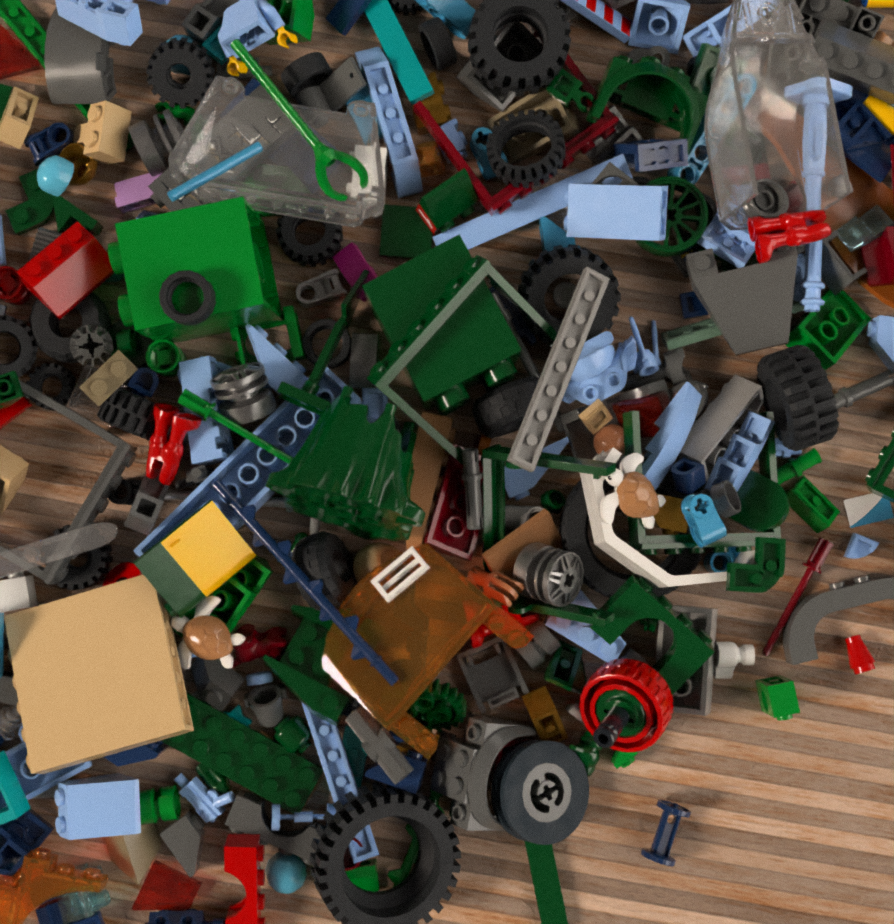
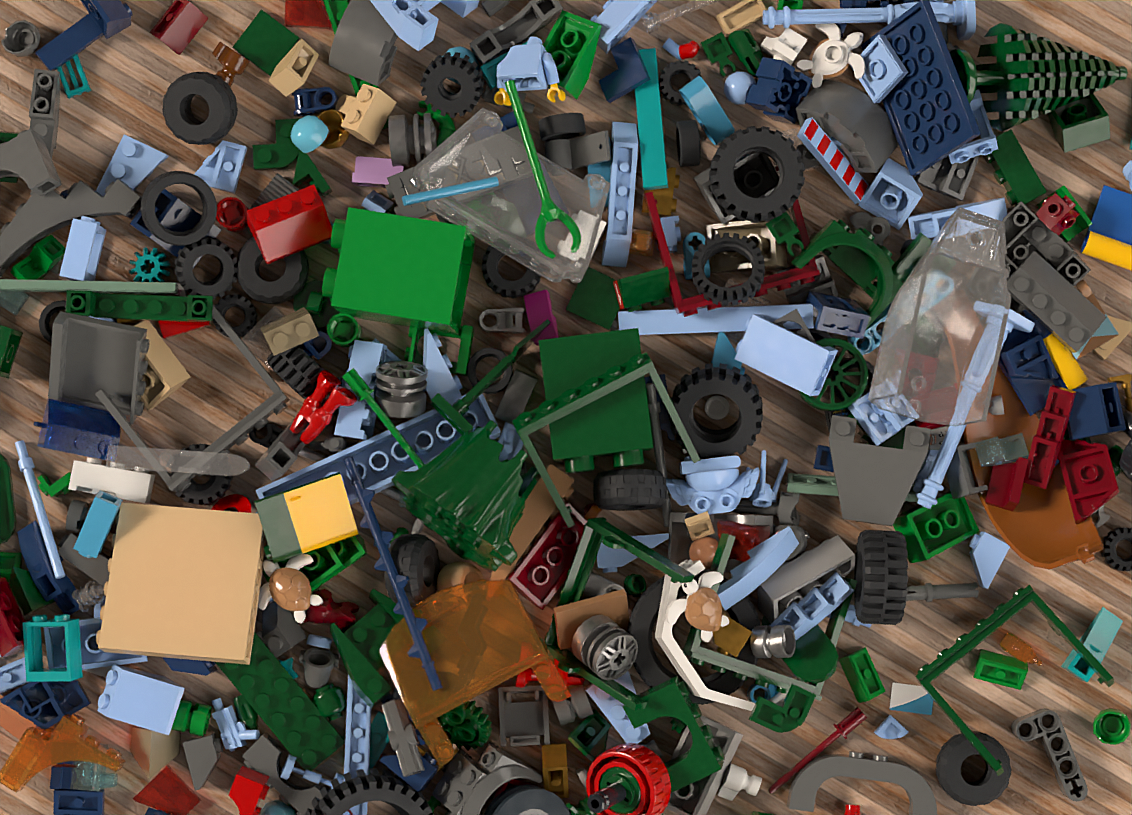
camera: 25 degrees right, 0 degrees up
dark grey gear [70,324,113,367] -> none
black tyre [159,270,216,326] -> none
white tile [370,546,430,603] -> none
dark grey pin [461,448,484,530] -> none
nougat arm [468,566,524,607] -> none
light grey tile [507,267,610,472] -> none
dark blue plate [671,458,706,494] -> none
dark azure piece [681,494,727,548] -> none
dark grey piece [739,178,789,218] -> none
red piece [747,210,832,264] -> none
green pin [777,448,822,485] -> none

